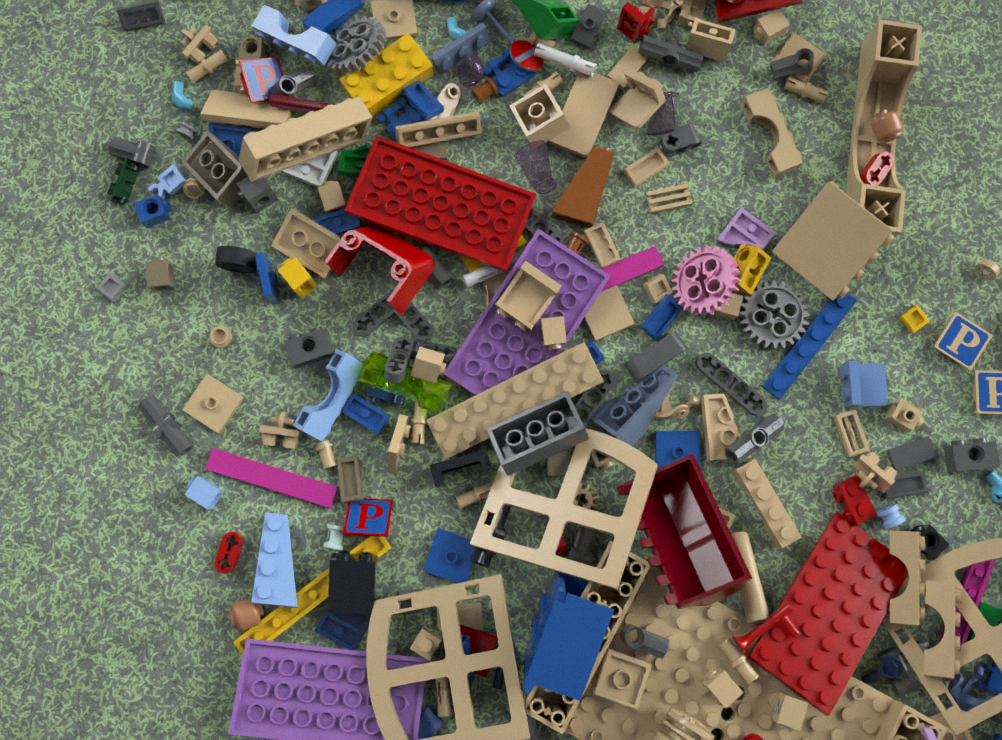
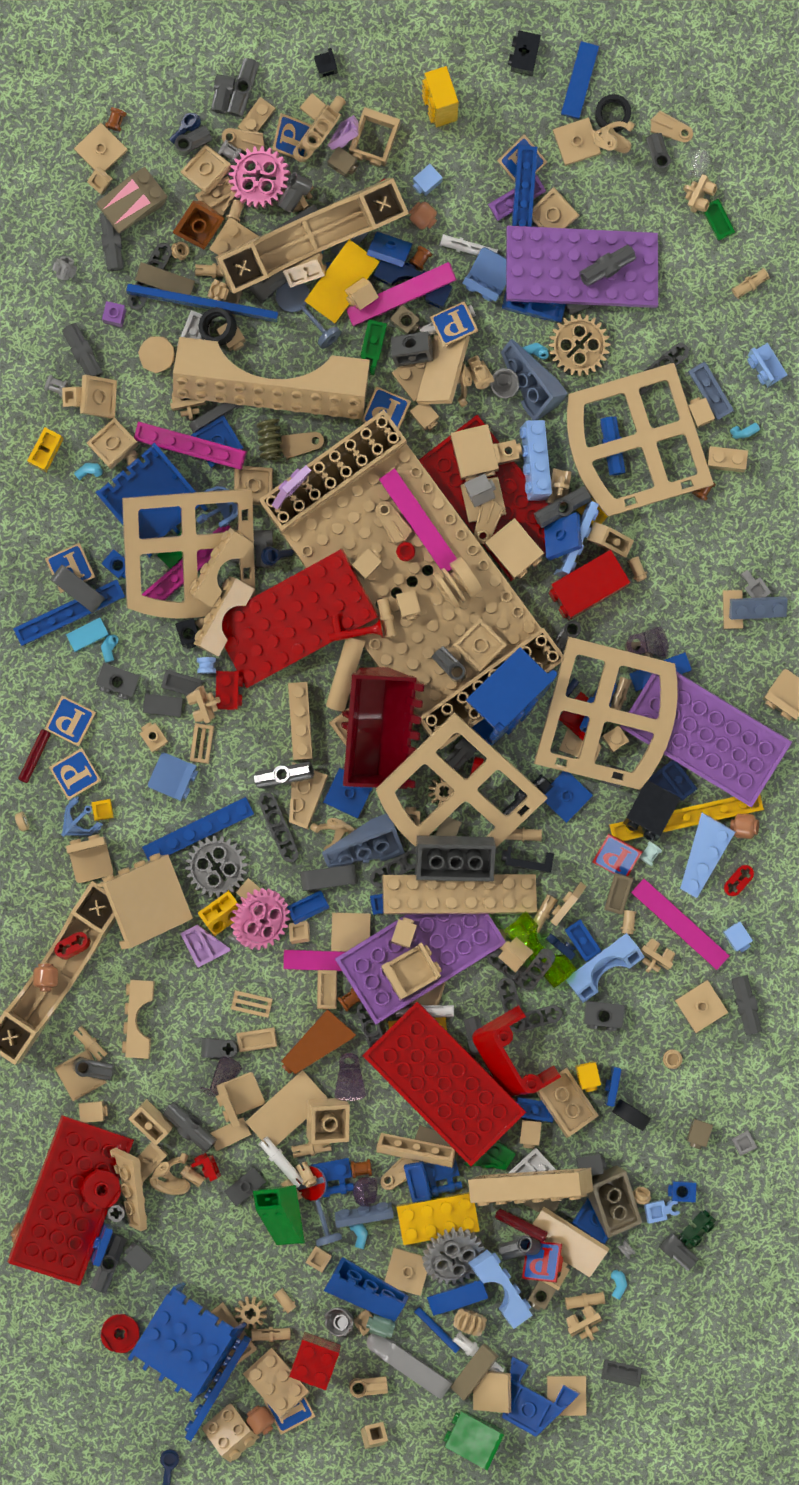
camera: 150 degrees left, 5 degrees up
none -> medium blue helmet [61,796,103,837]
none -> tan bracket [66,834,113,883]
none -> tan pin [296,1162,317,1188]

